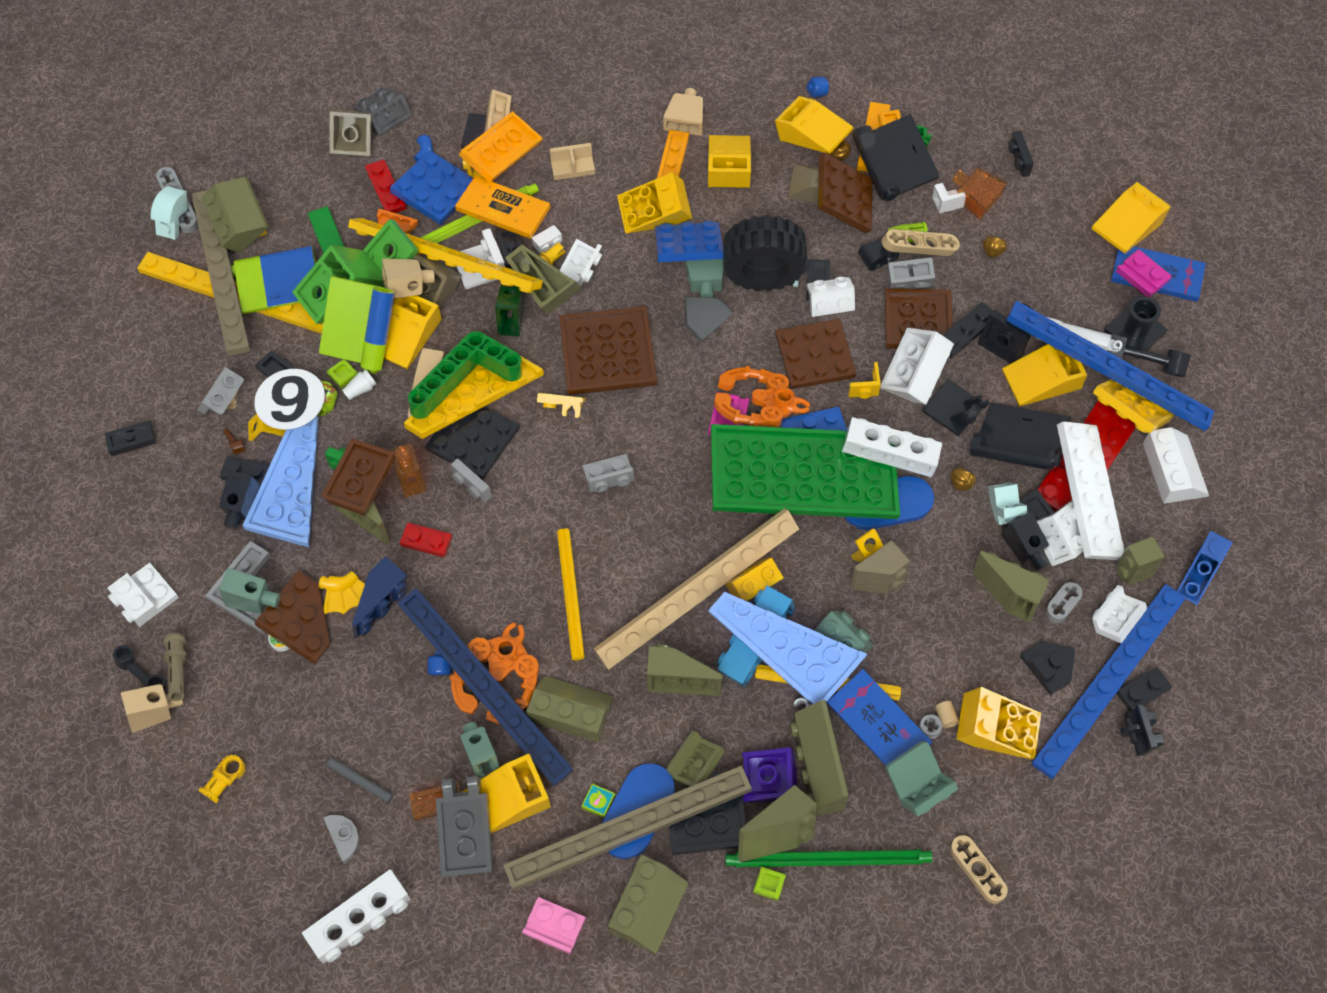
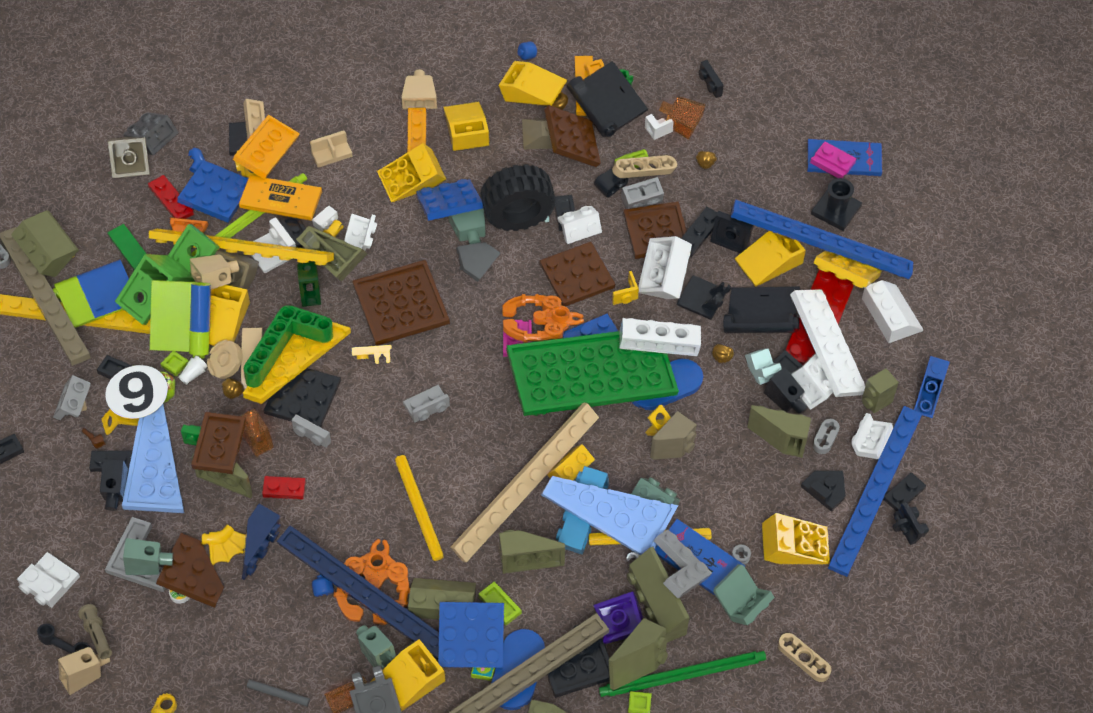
camera: 15 degrees left, 5 degrees down
olive bracket [666,730,725,788] -> none
tan hinge [935,701,959,729] -> none
black piece [1035,317,1191,377] -> none
yellow slope [1091,182,1171,254] -> none
none -> tan tile [207,340,243,379]
none -> pearl gold piece [222,378,244,399]
none -> blue plate [438,602,504,668]
none -> lime tile [478,582,522,626]
none -> light grey plate [654,530,712,599]

